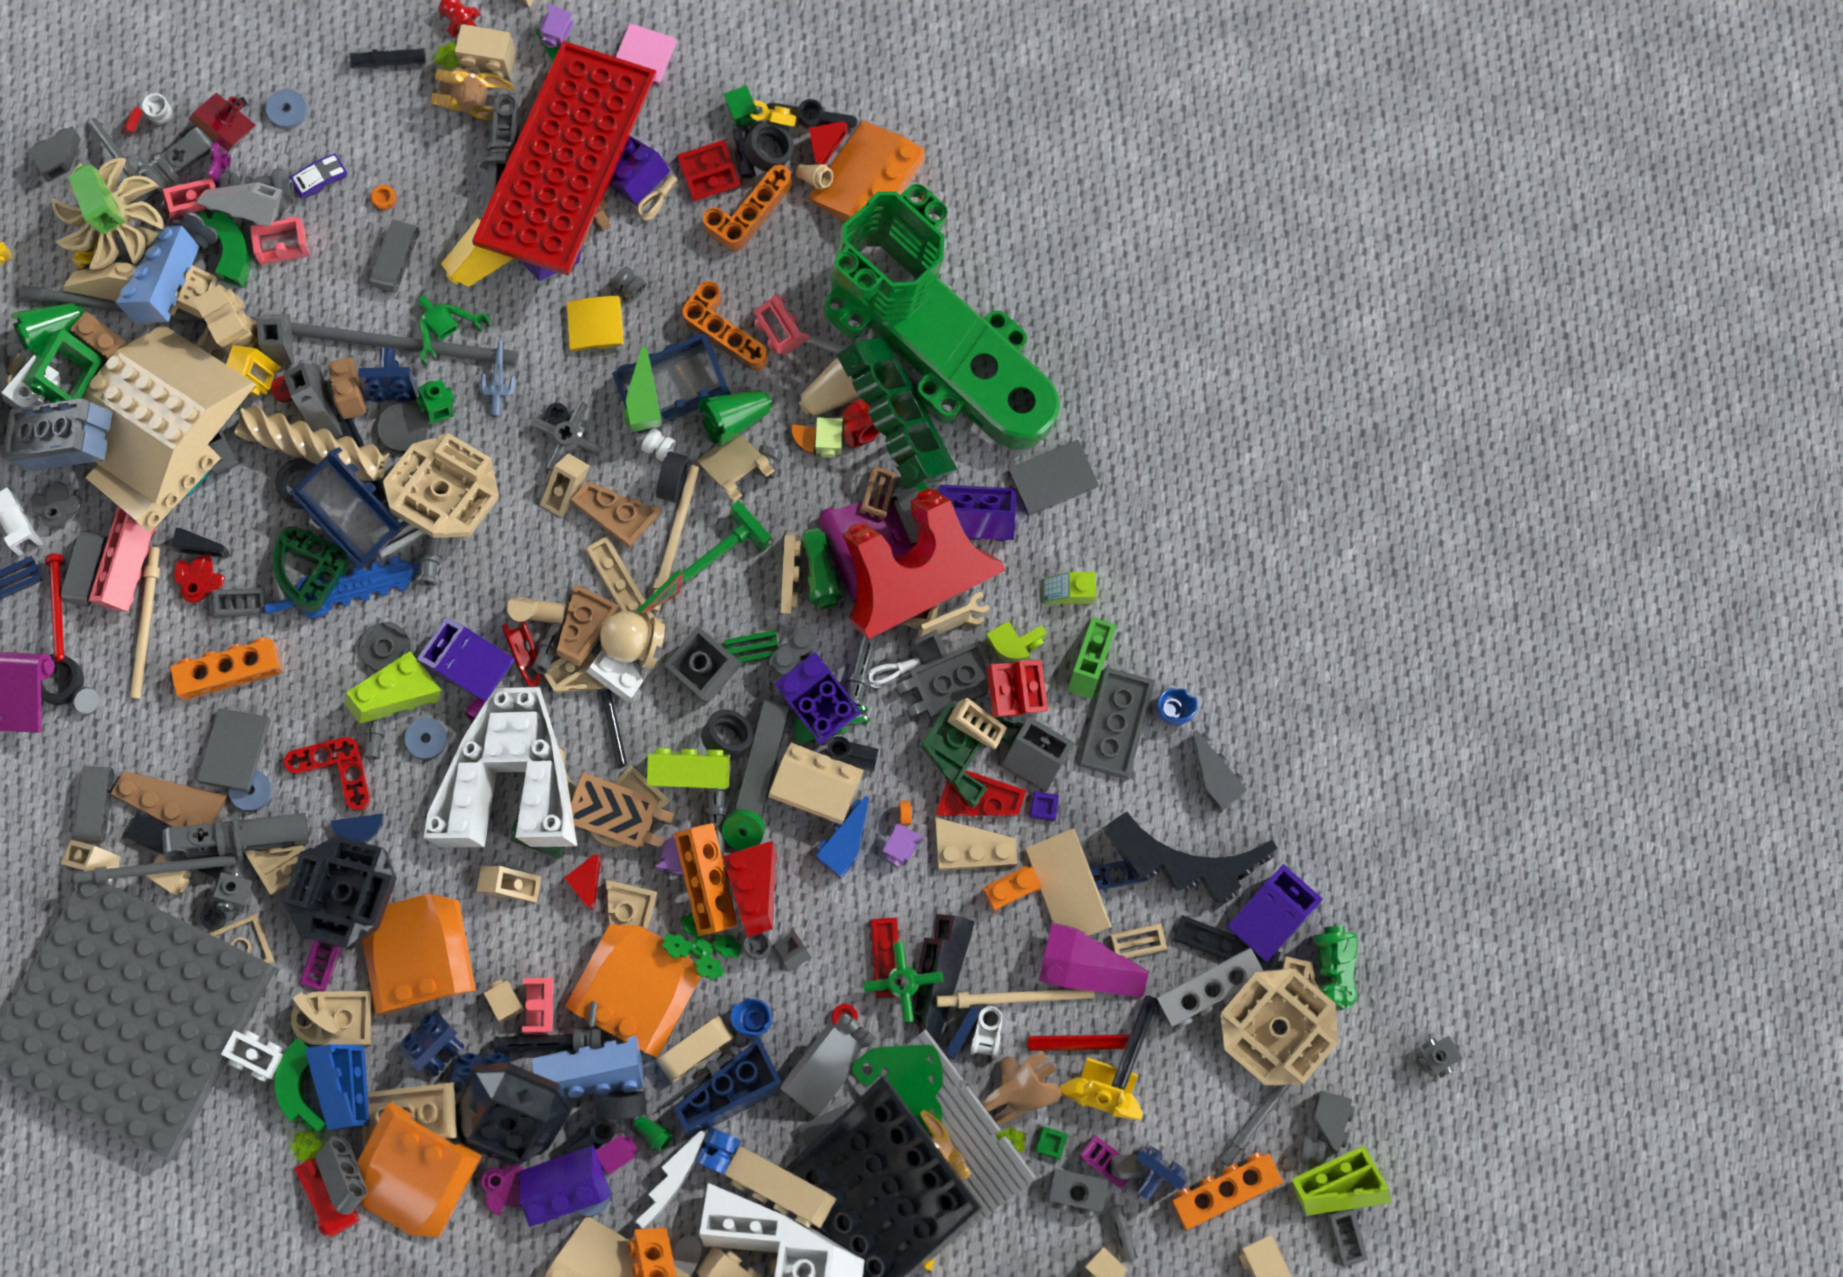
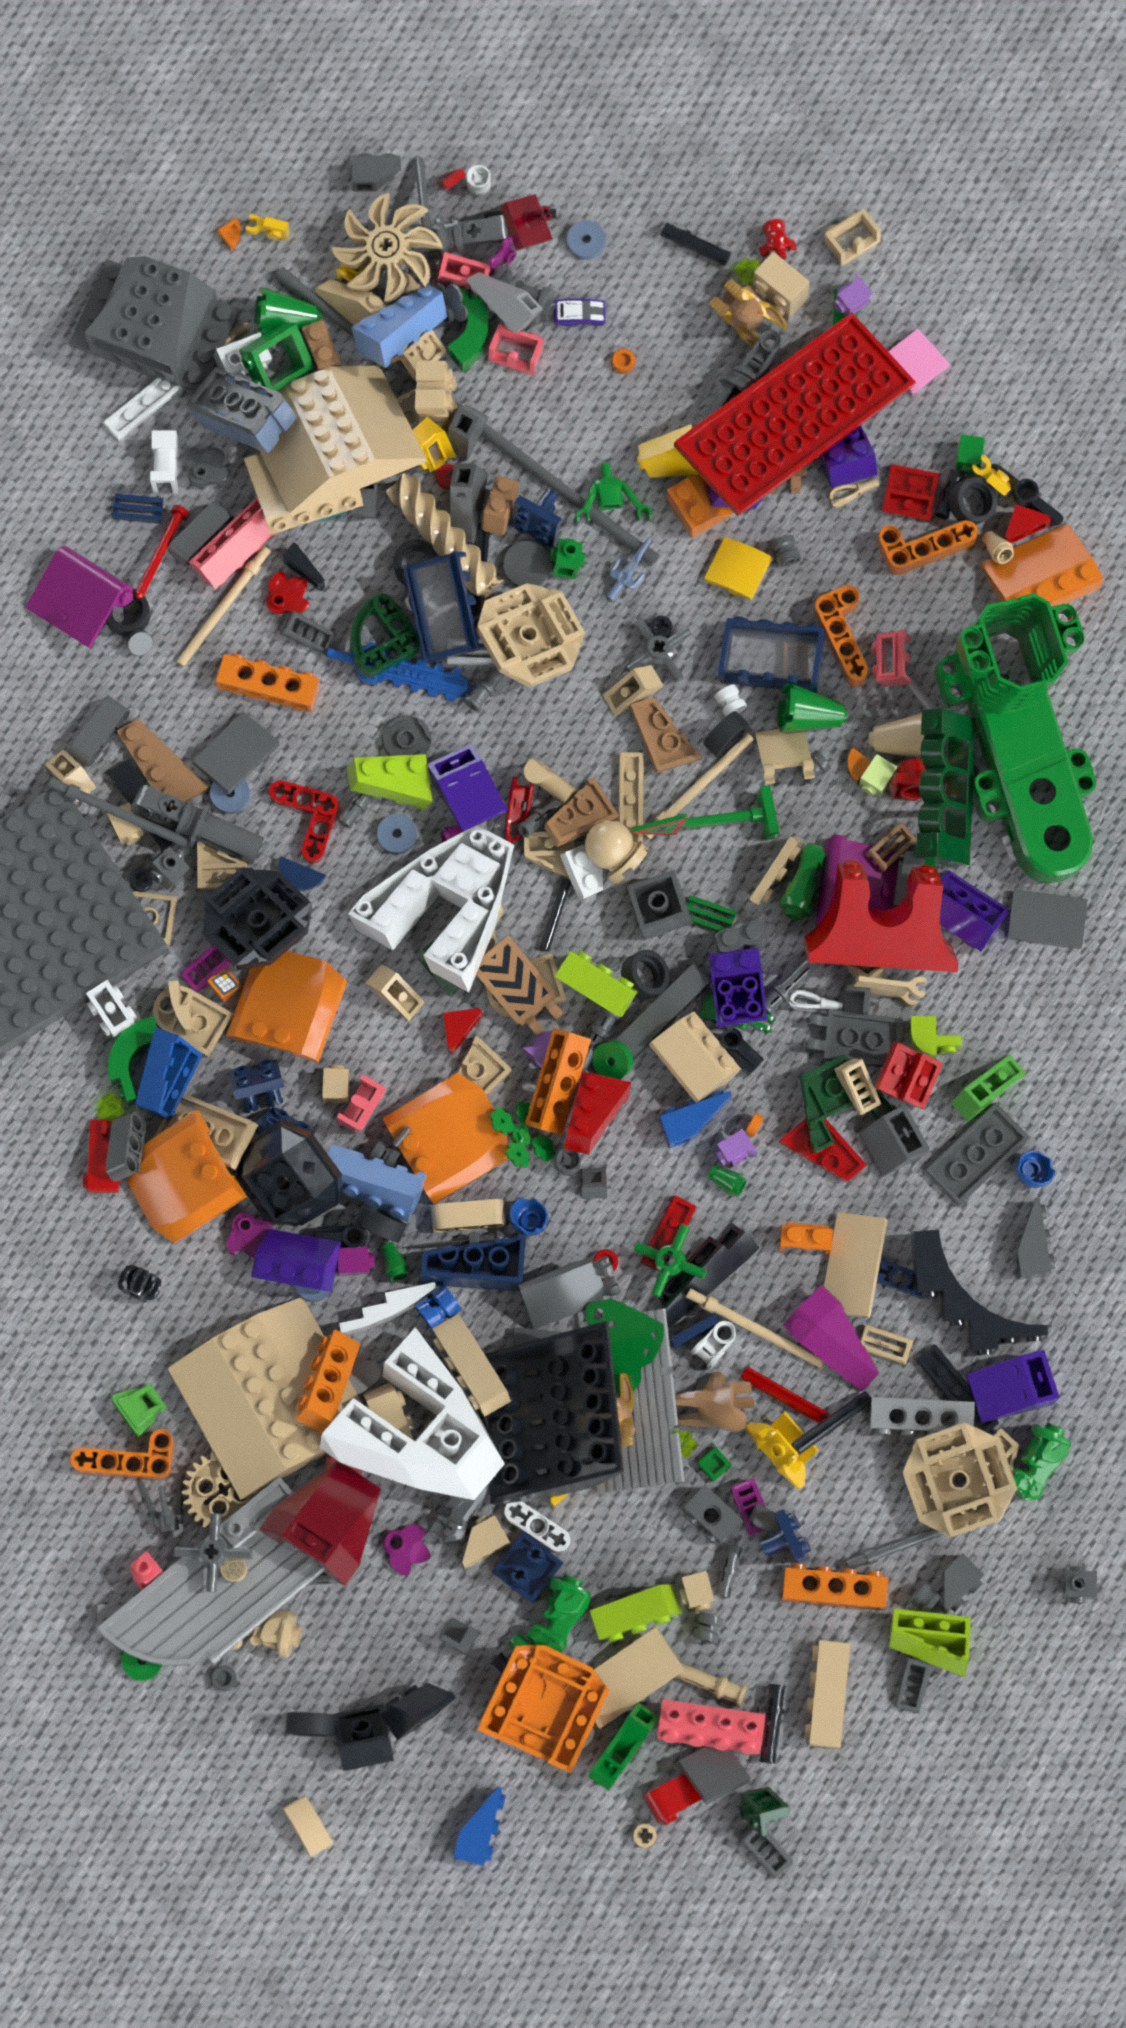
camera: 30 degrees right, 0 degrees up
bright green slope [68,164,125,234] -> none
dark grey beam [370,219,419,293] -> none
black pin [494,1033,574,1055] -> none
bright green slope [623,346,663,432] -> none
tan wing [935,817,1017,871] -> none
dark purple tile [1029,791,1059,822] -> none
lime slope [1043,572,1096,604] -> none
none -> slope [207,968,243,1003]
none -> orange slope [666,475,733,538]
none -> green cone [708,1165,747,1197]

